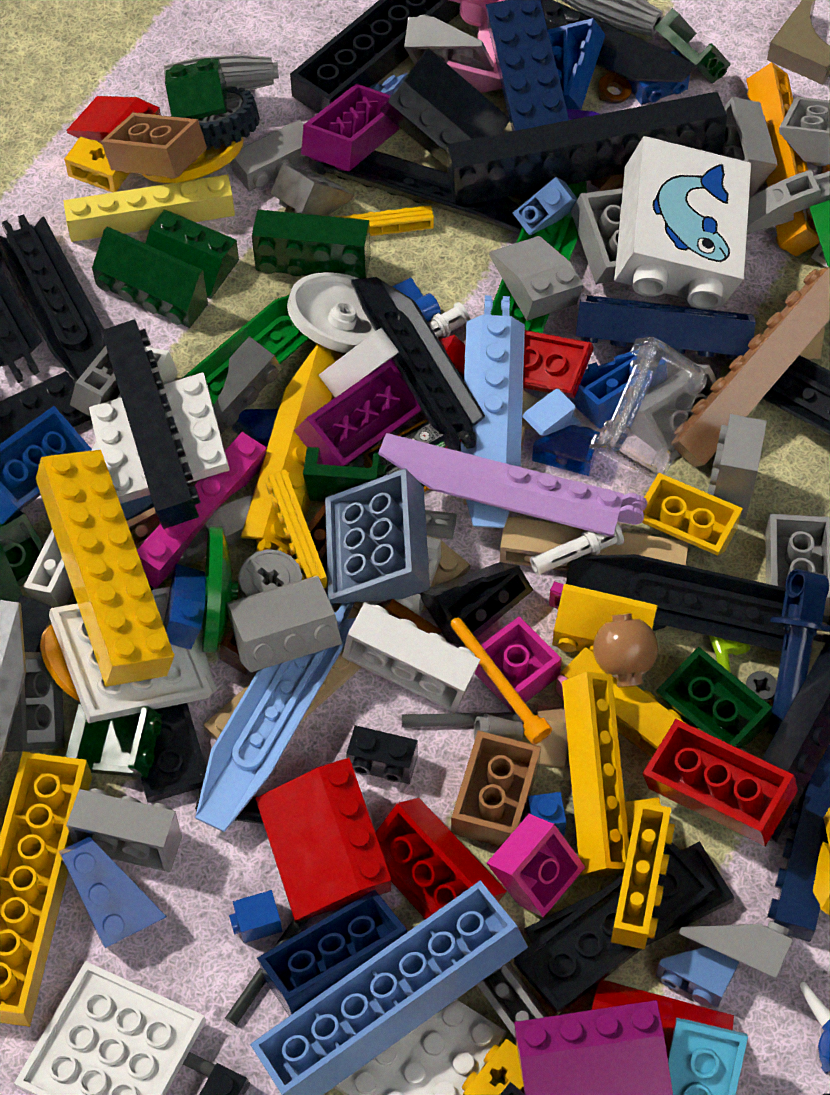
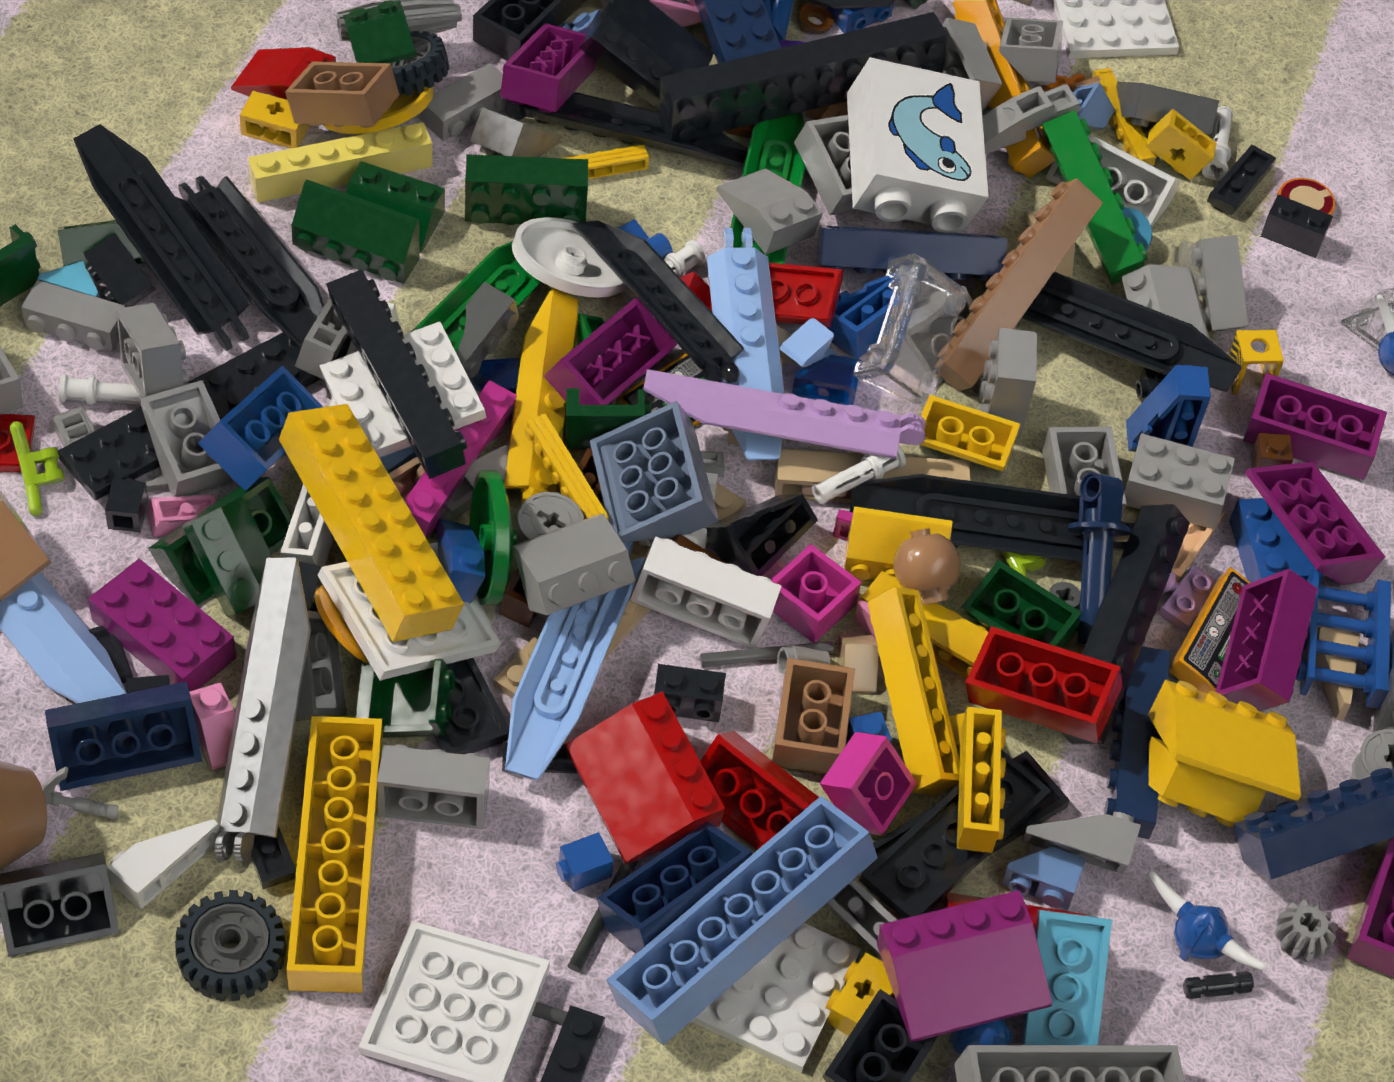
camera: 15 degrees left, 5 degrees down
blue wedge [59,837,167,948] -> none
white beam [318,328,399,398] -> none
light orange piece [451,618,553,745] -> none
medium blue slope [513,177,577,235] -> none

